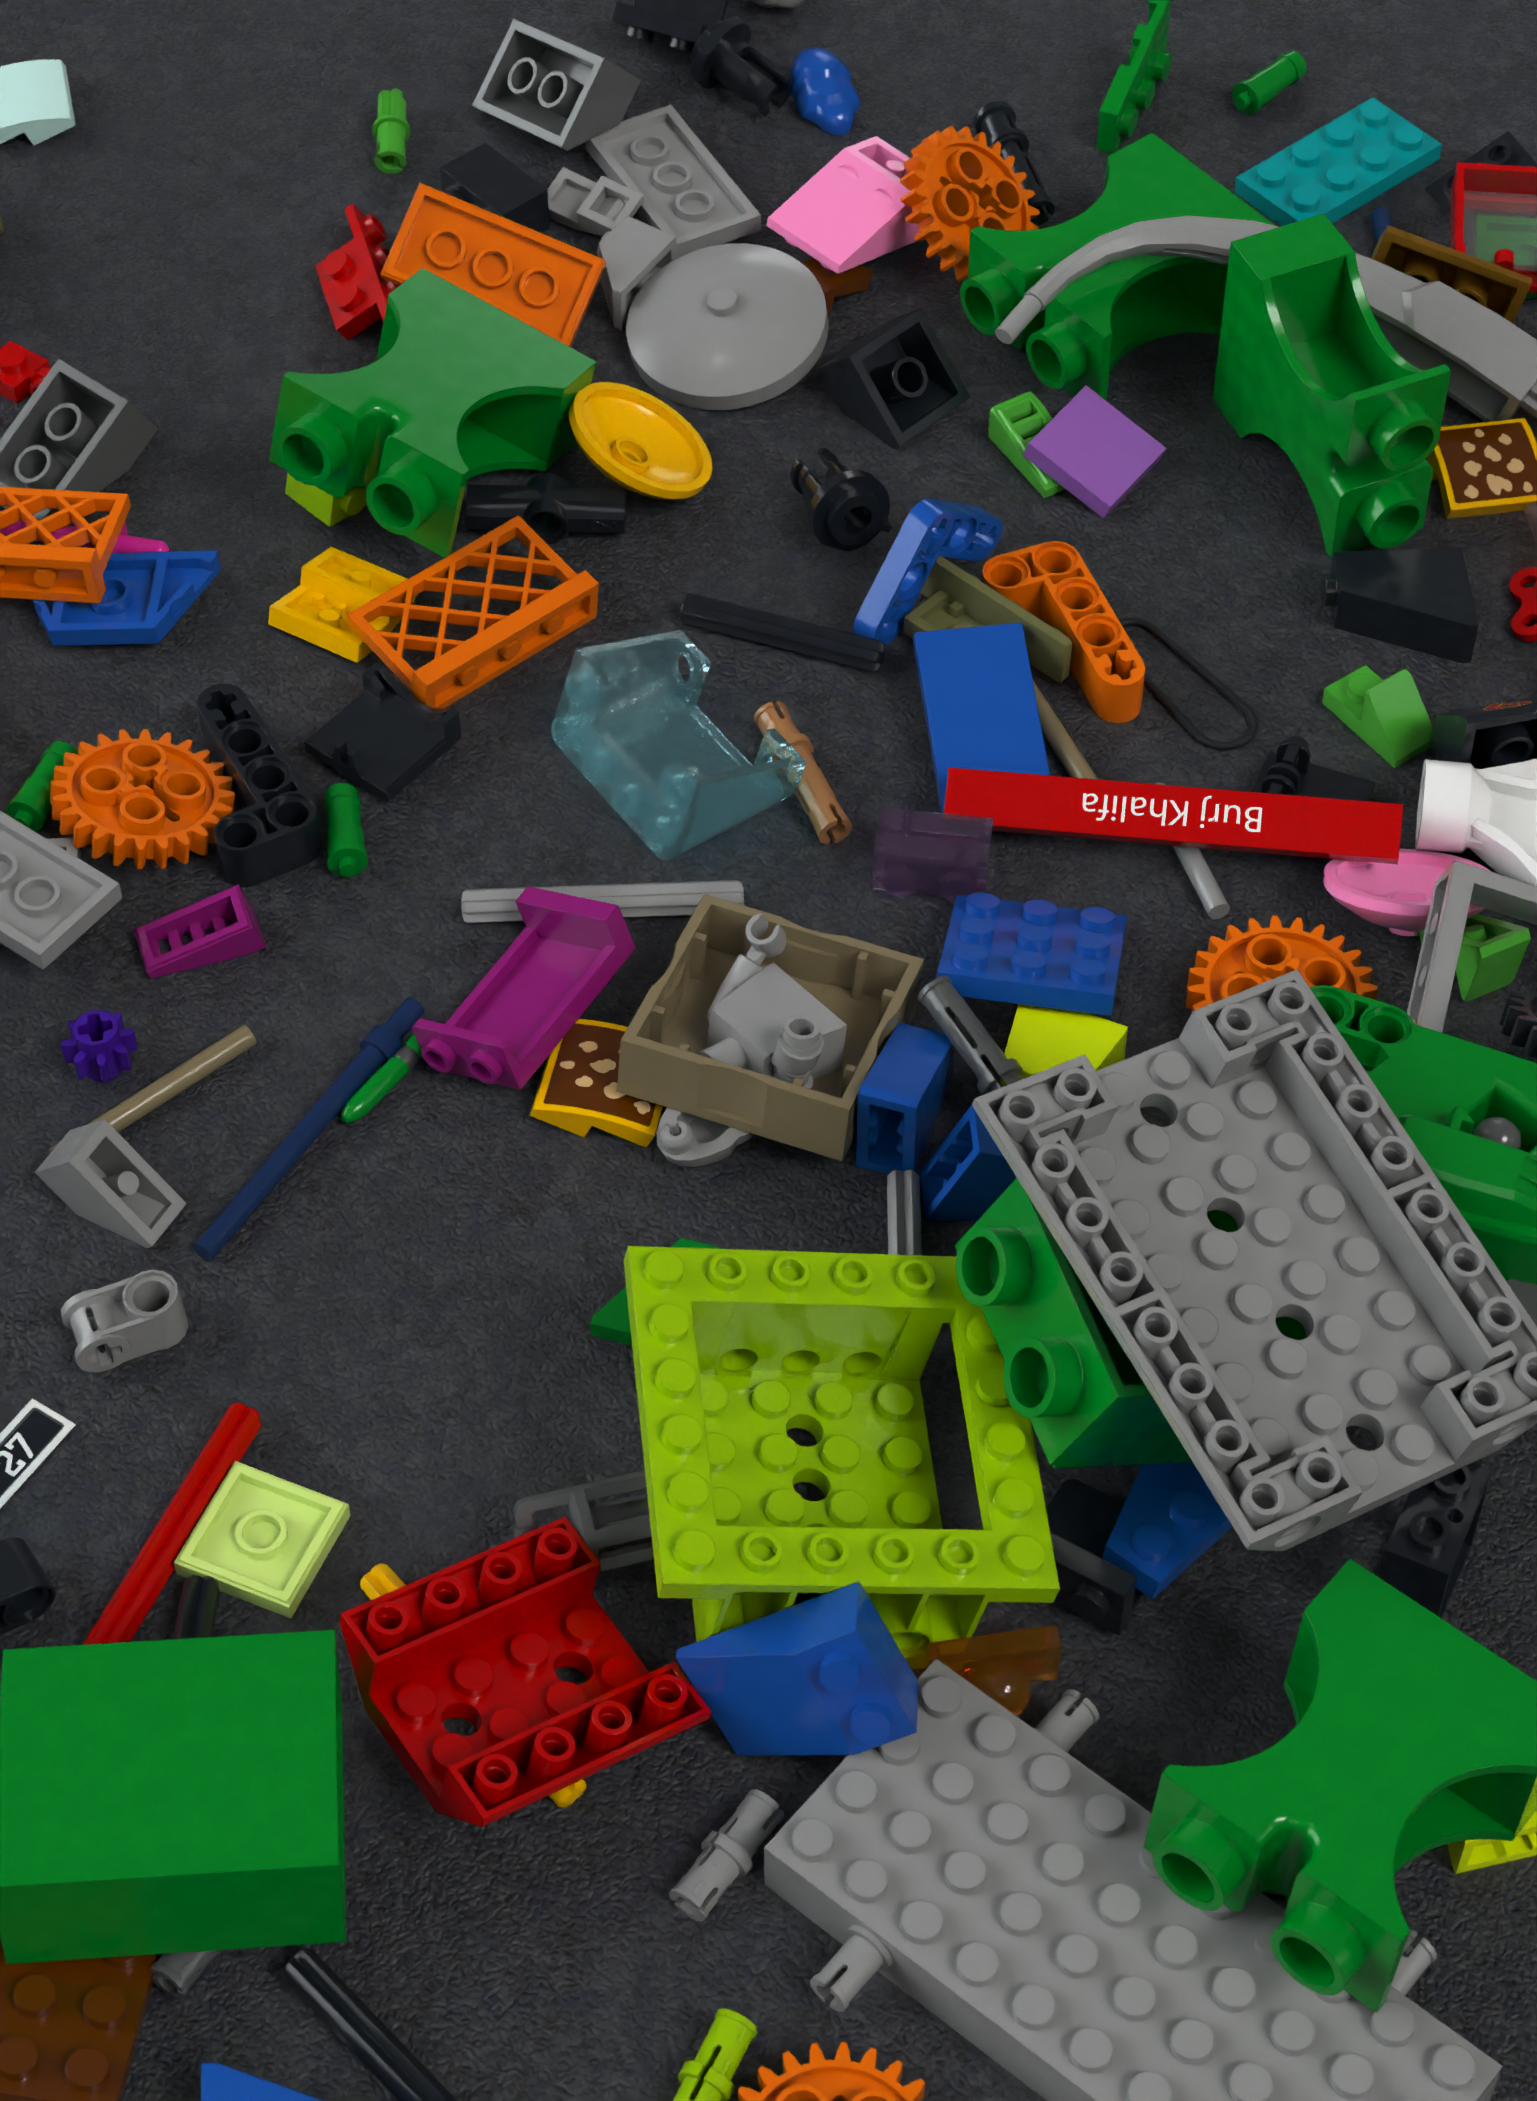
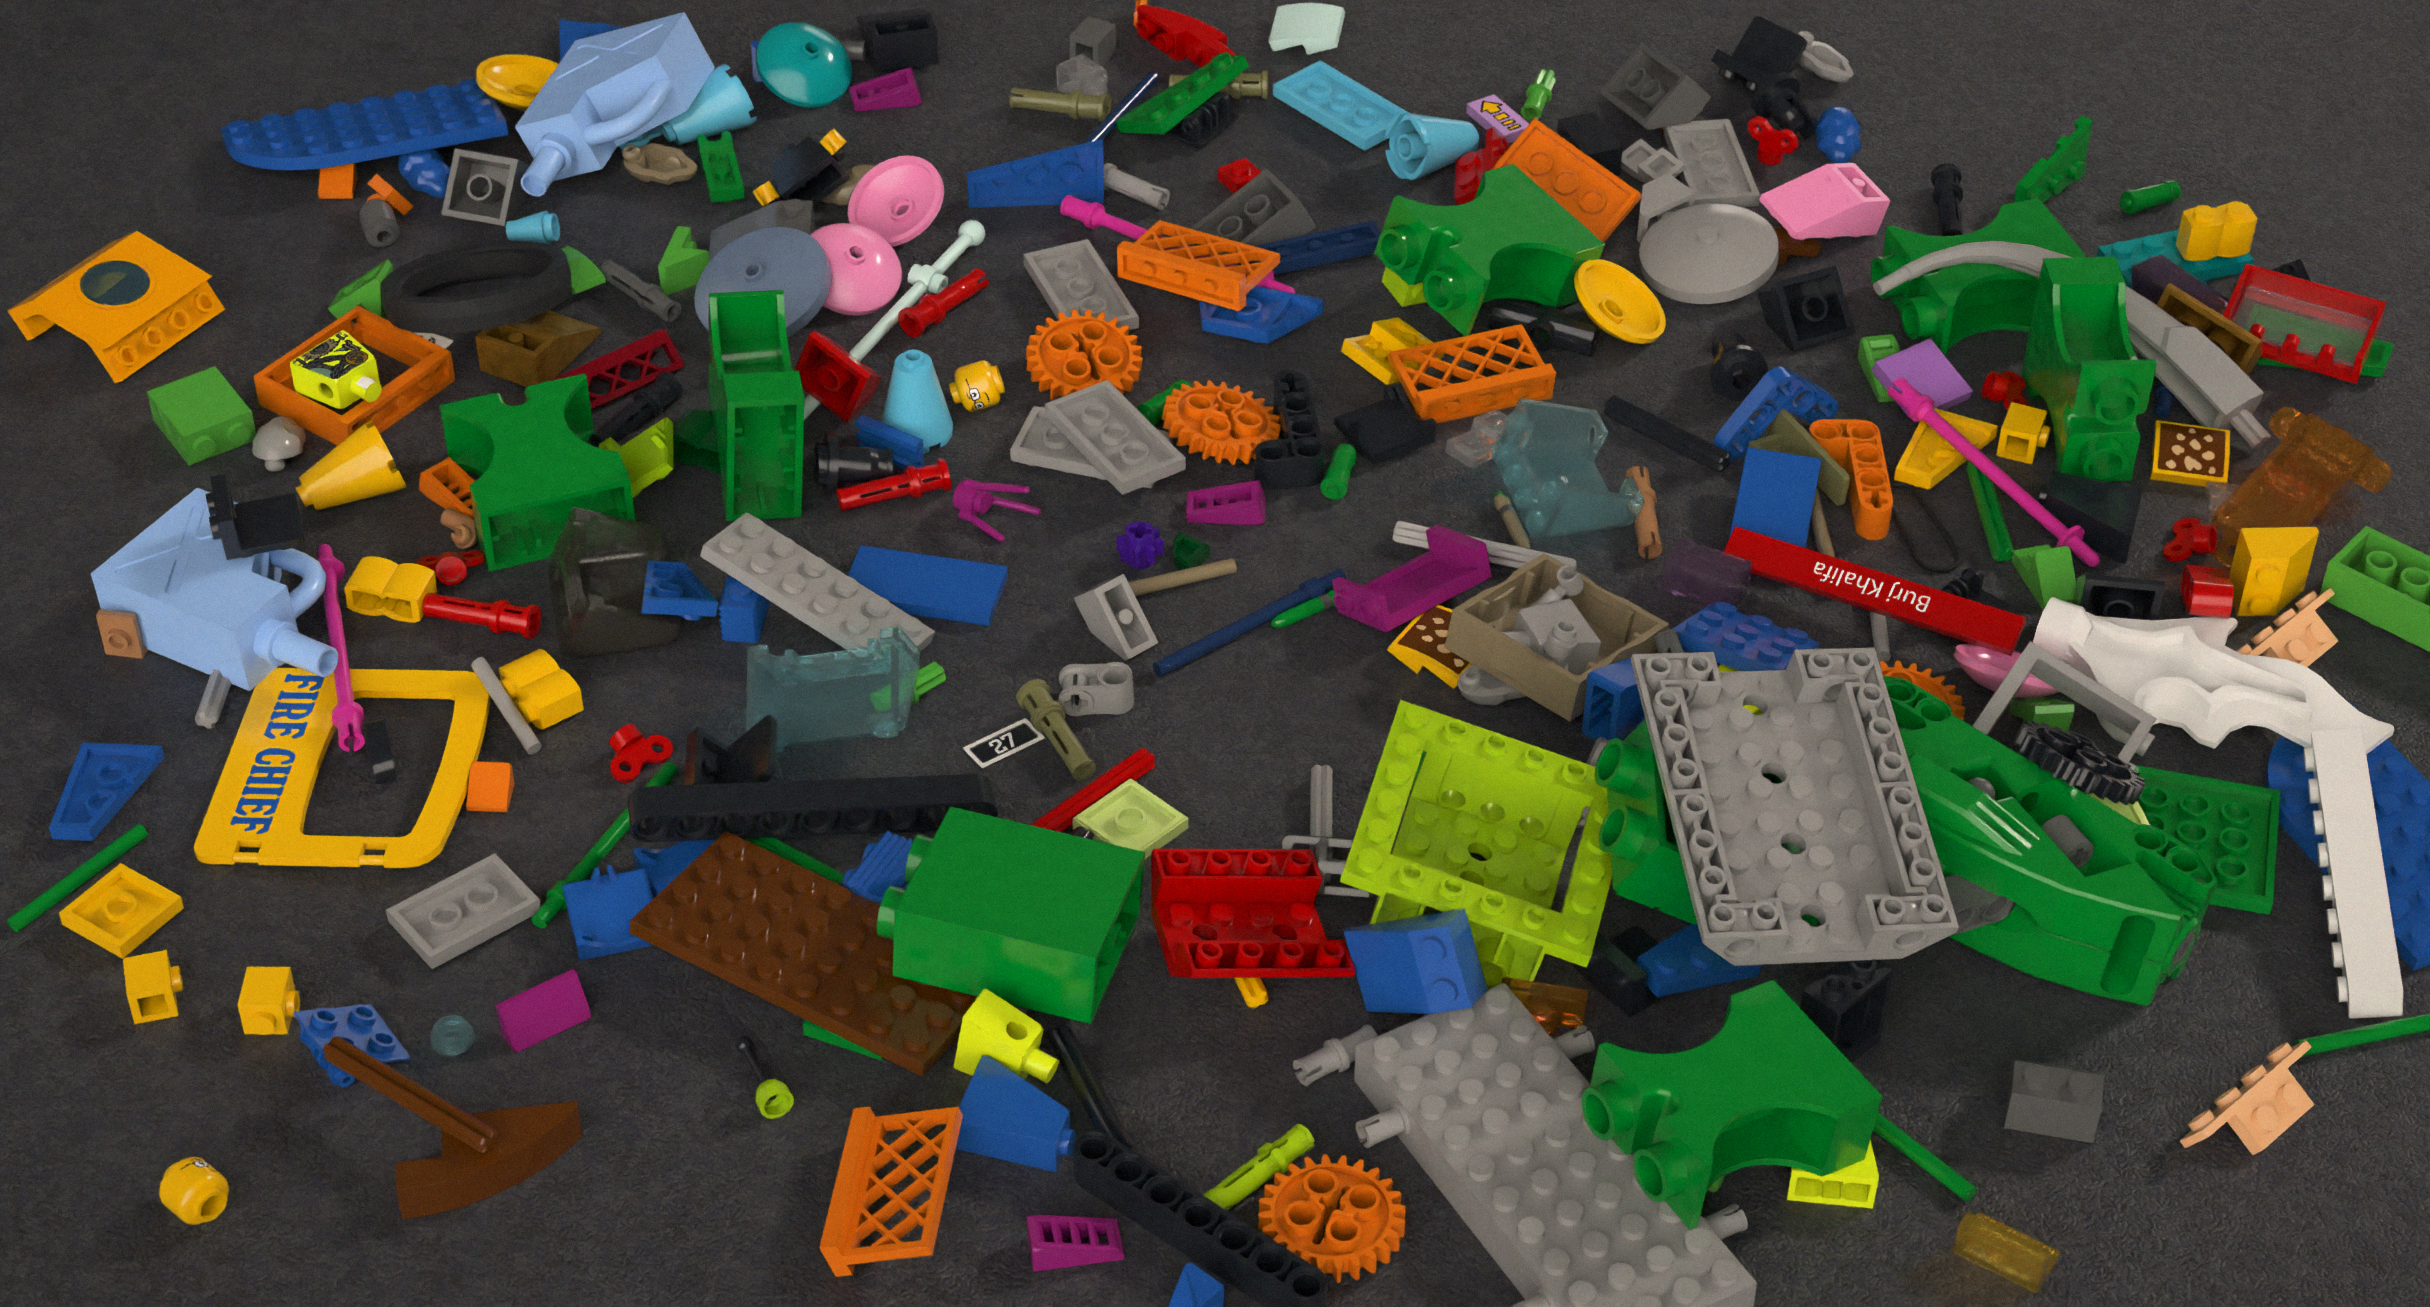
camera: 20 degrees right, 10 degrees down
orange gear [900,126,1040,282] -> none
none -> neon yellow torso [953,988,1059,1084]
none -> olive pin [1016,679,1096,781]
none -> dark green tile [1172,532,1210,570]
none -> dark blue plate [1248,220,1381,276]
none -> medium azure plate [1273,60,1409,151]
none -> light grey axle [1310,764,1333,855]
none -> medium azure cone [1385,113,1479,180]
none -> clear slope [1445,409,1524,469]
none -> lavender tile [1466,94,1529,144]
none -> dark tan piece [1493,491,1530,549]
none -> red piece [1748,116,1799,165]
none -> dark pink bar [1888,377,2100,567]
none -> yellow wing [1894,408,1998,490]
none -> green axle [1966,460,2014,562]
none -> red piece [1981,371,2030,410]
none -> yellow brick [1996,402,2051,465]
none -> clear purple slope [2132,254,2230,313]
none -> yellow brick [2175,201,2258,261]

